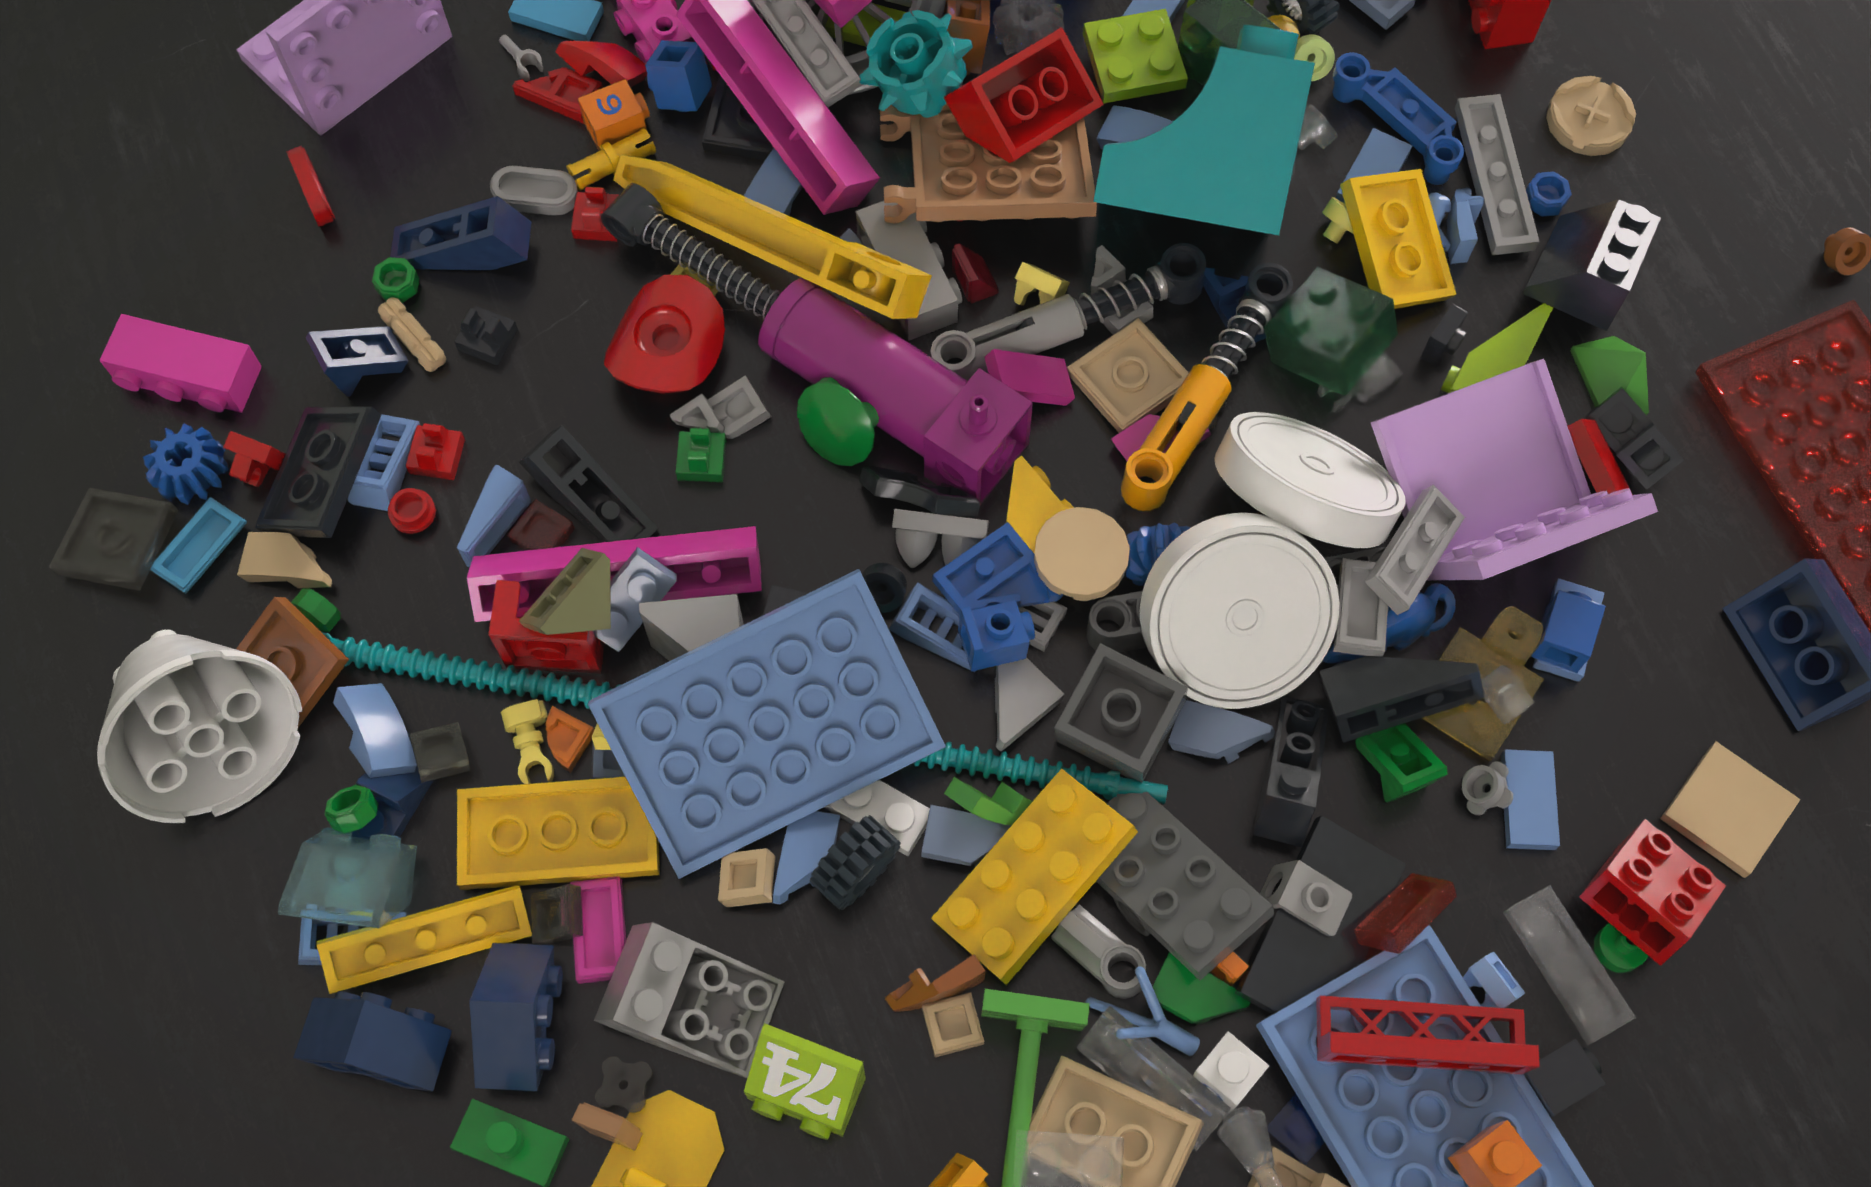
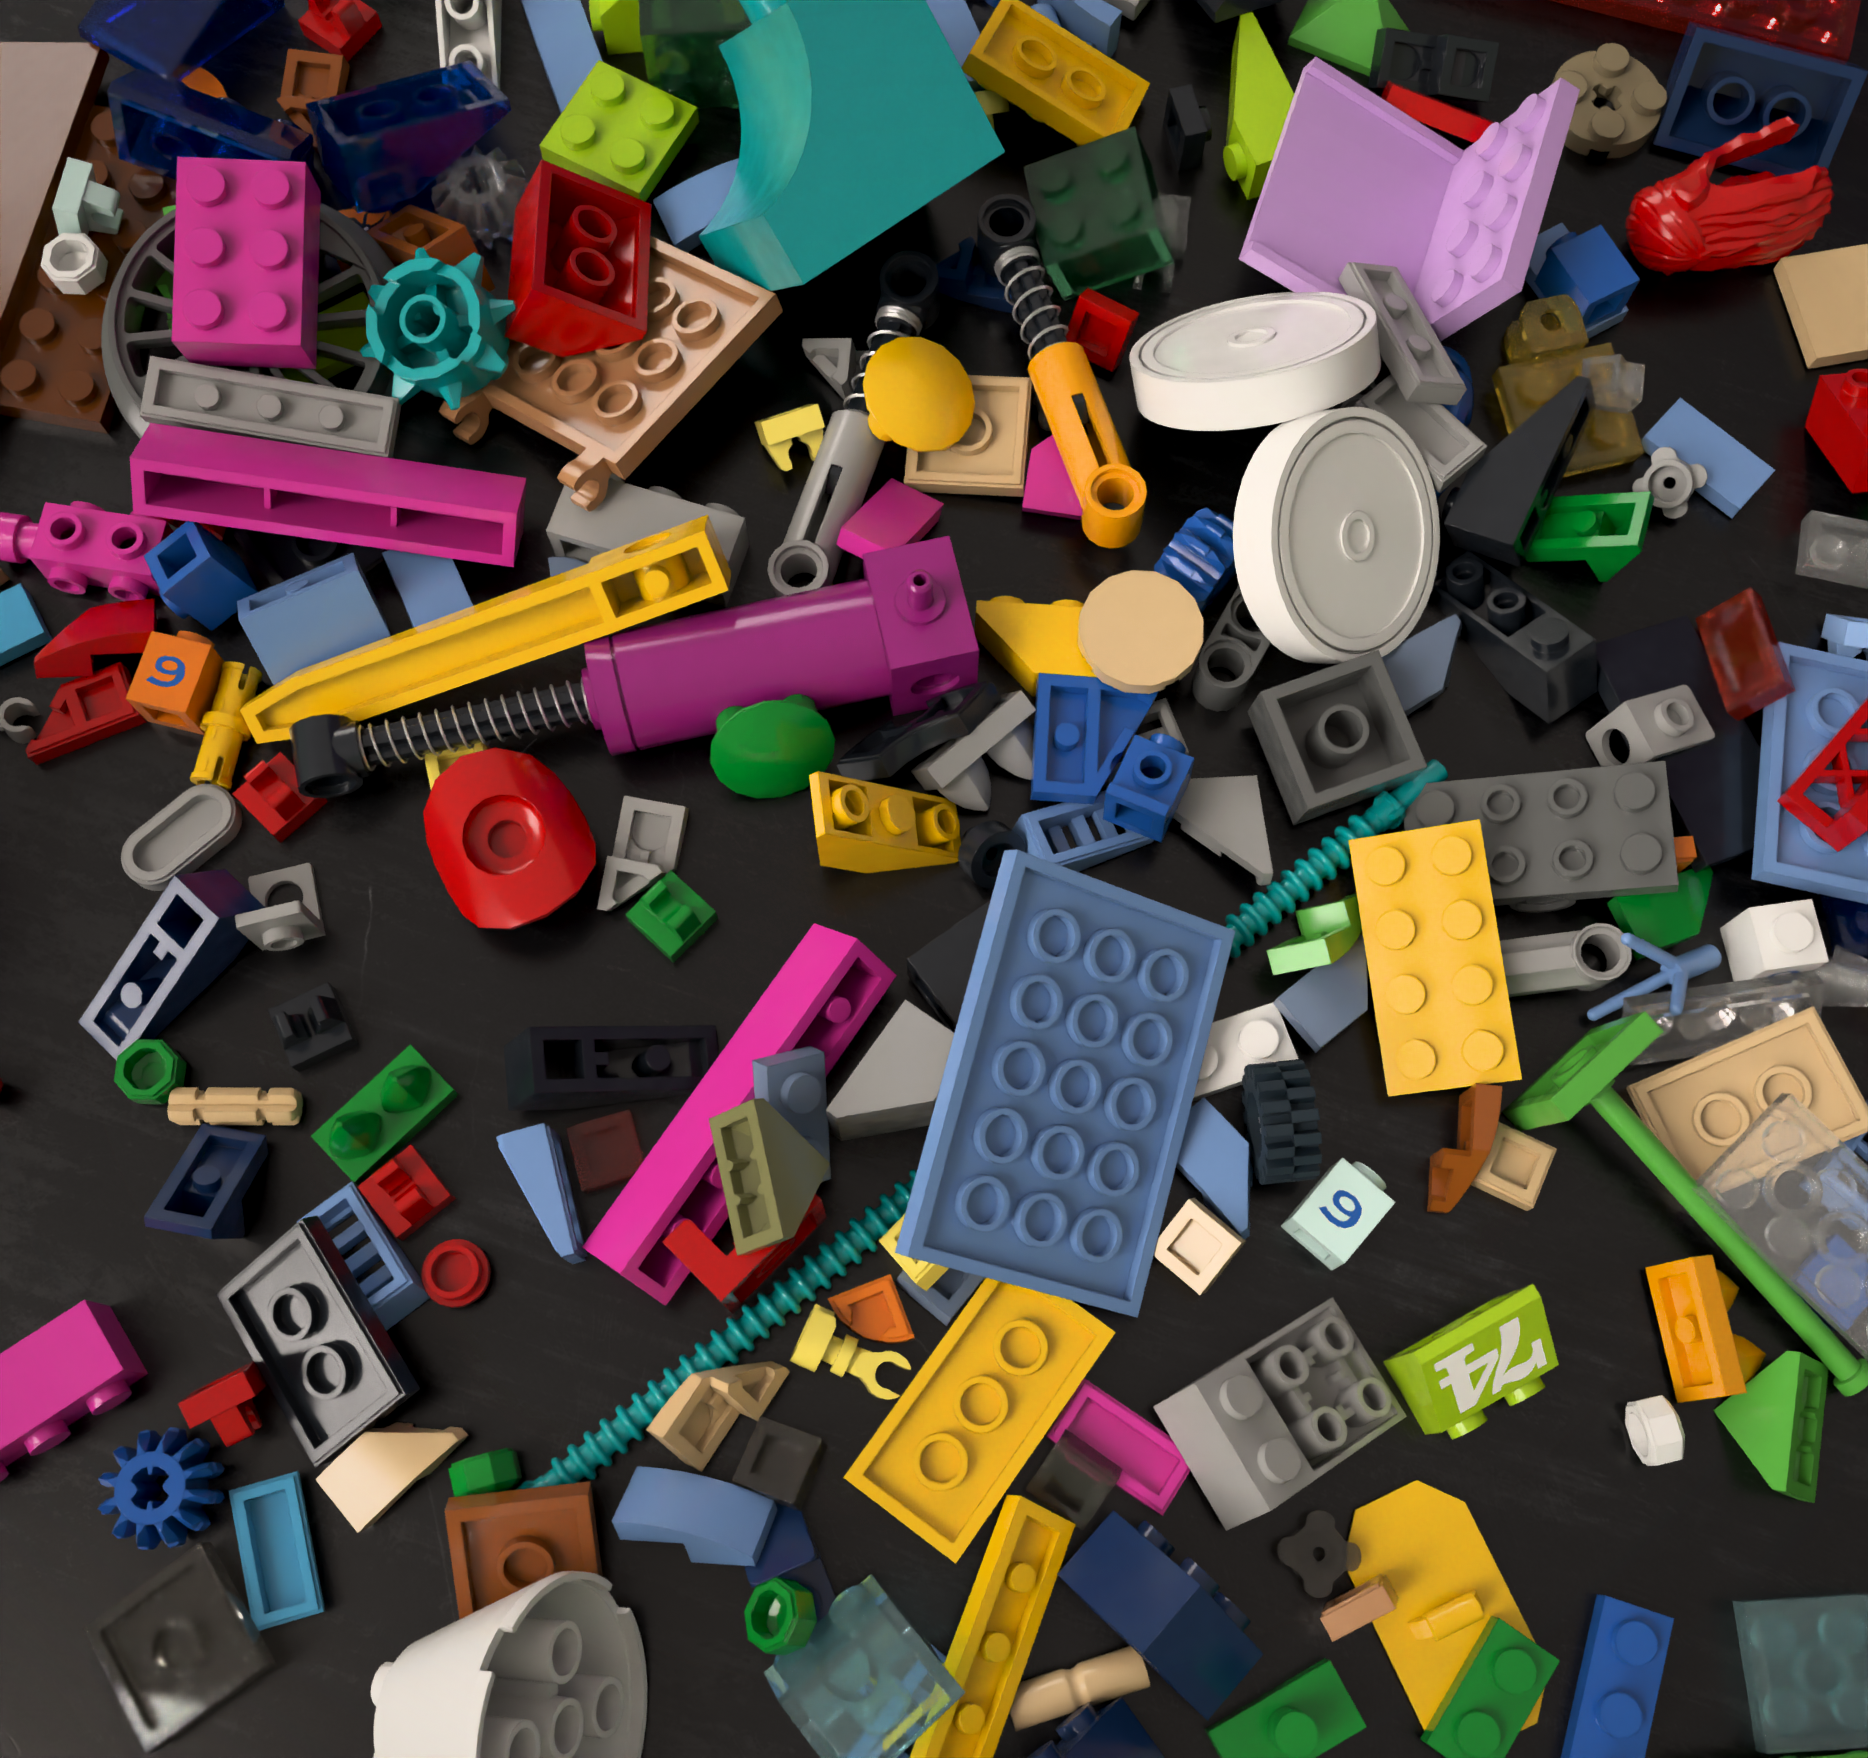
camera: 50 degrees left, 5 degrees up
dark red slope [952,244,999,304] -> none
none -> light grey bracket [234,863,325,951]
none -> medium blue brick [237,553,391,685]
none -> green tile [311,1044,459,1185]
none -> tan slope [646,1361,790,1472]
none -> yellow slope [809,771,961,873]
none -> yellow dish [863,337,975,452]
none -> tan piece [1009,1646,1150,1731]
none -> red tile [1065,288,1140,372]
none -> light aqua brick [1281,1157,1395,1271]
none -> dark tan plate [1551,43,1667,158]
none -> red hair [1625,116,1834,276]

